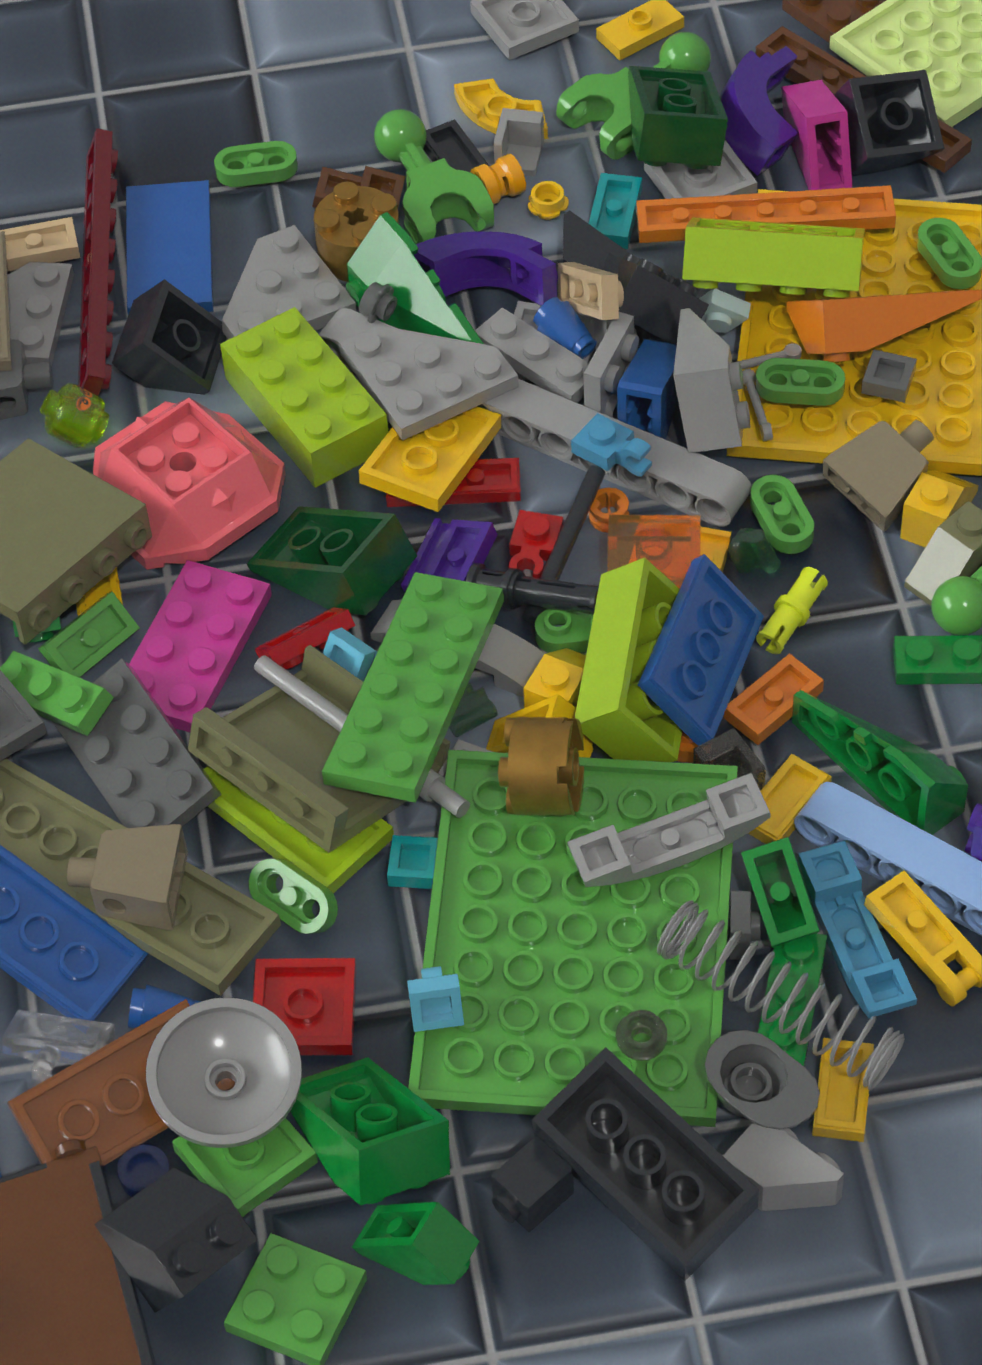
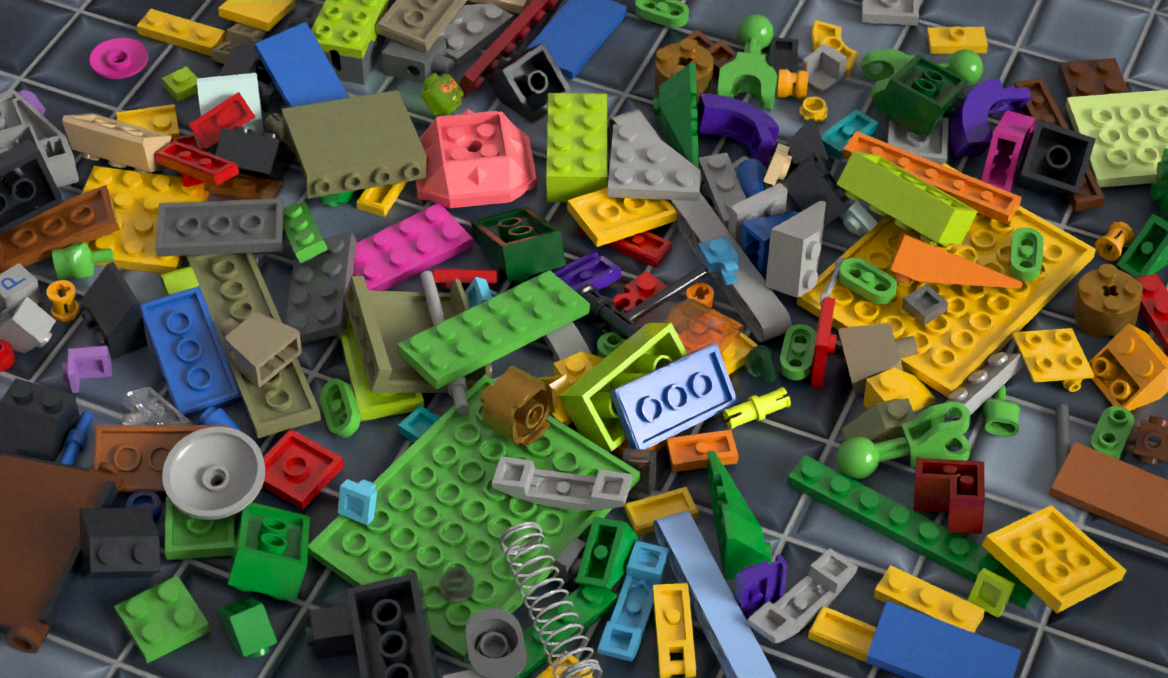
camera: 30 degrees right, 5 degrees down
bright green plate [38,592,140,677] -> none
light grey plate [222,225,356,340] -> none
dark grey plate [359,282,397,323] -> none
clear green plate [449,683,498,737] -> none
light grey hinge [733,343,802,369] -> none
none -> red plate [810,297,837,389]

